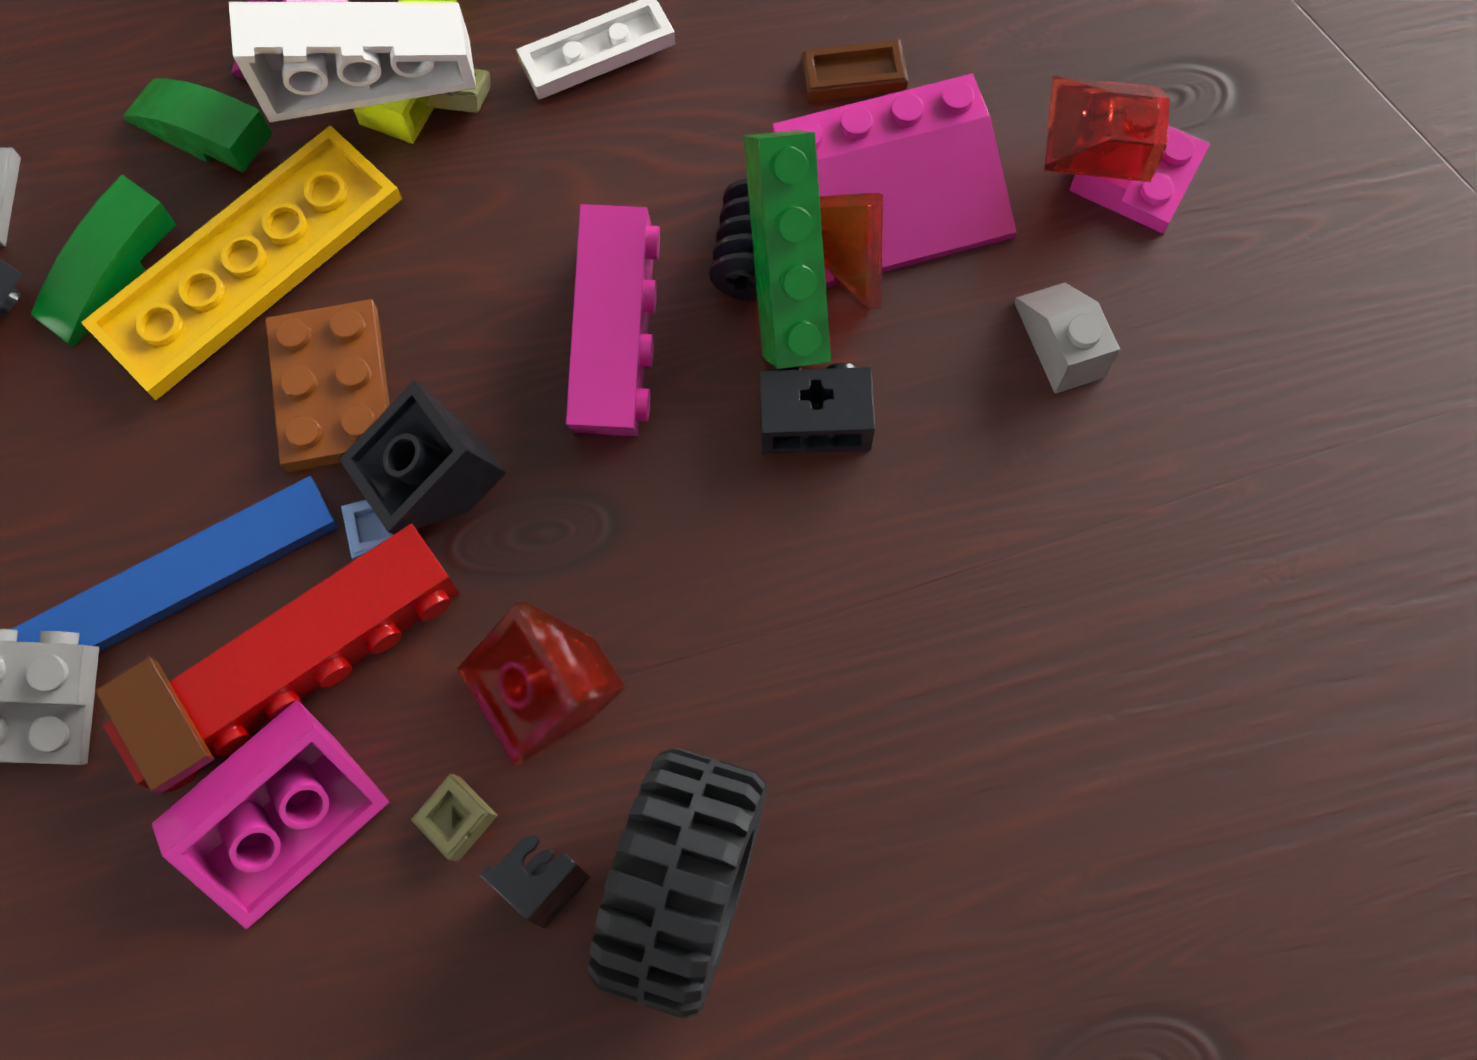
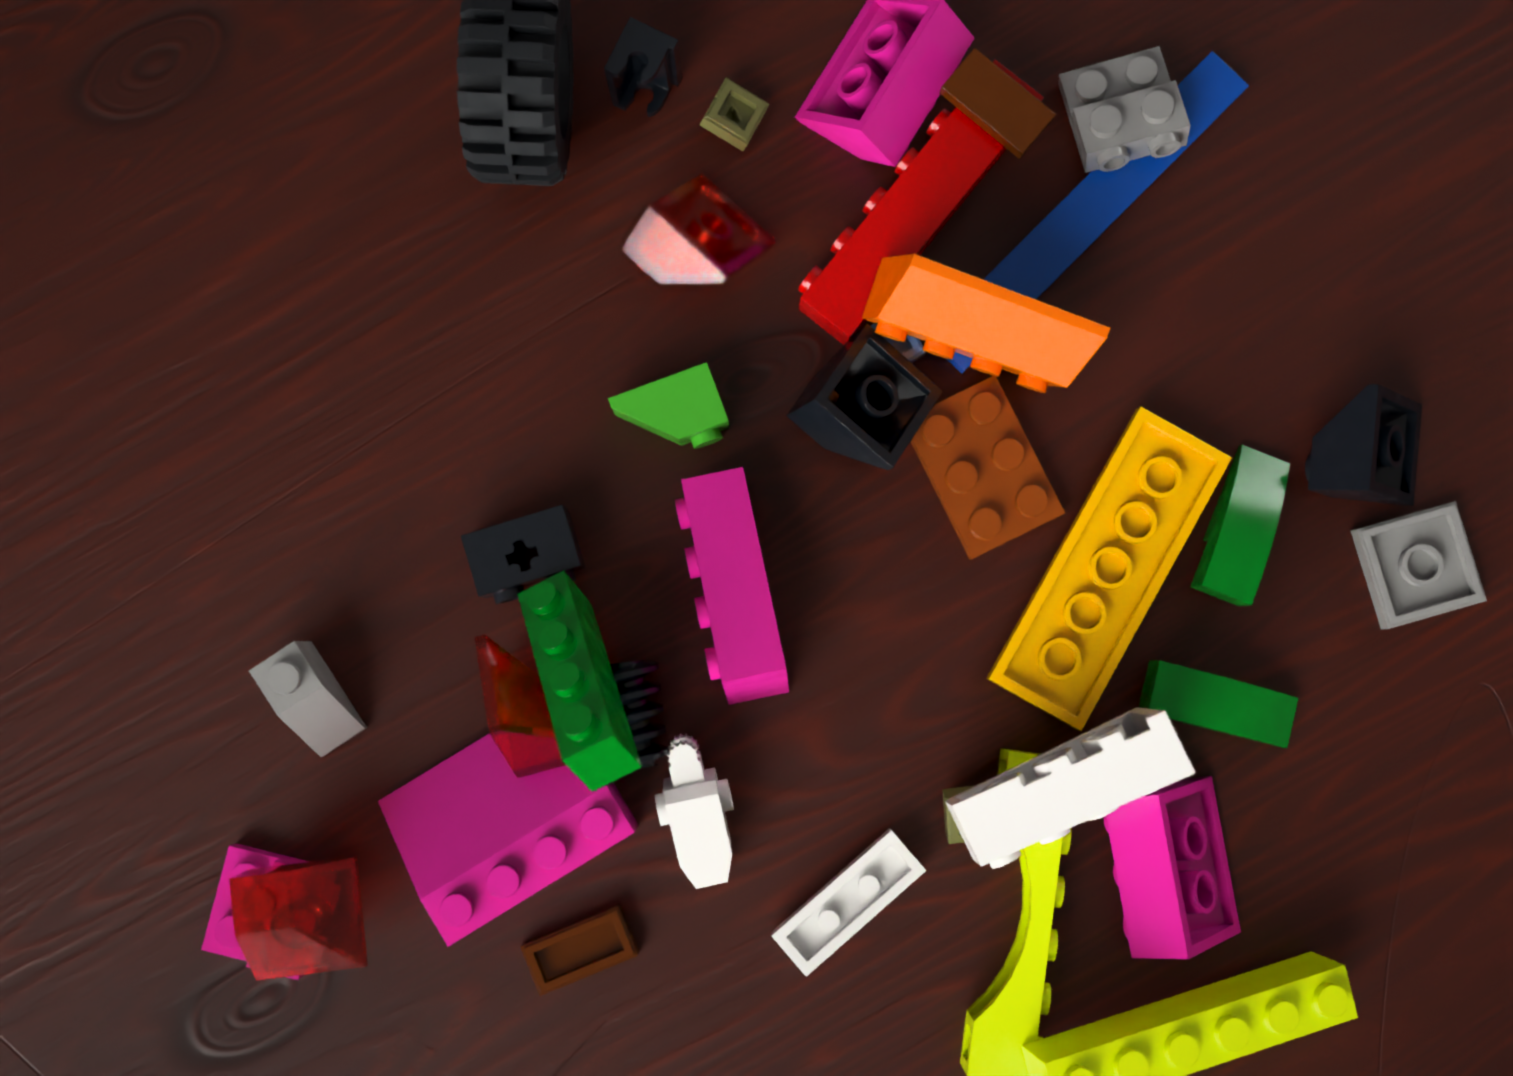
camera: 160 degrees right, 15 degrees up
none -> bright green slope [608,362,729,449]
none -> white hinge [655,733,734,889]
none -> orange slope [862,254,1110,393]

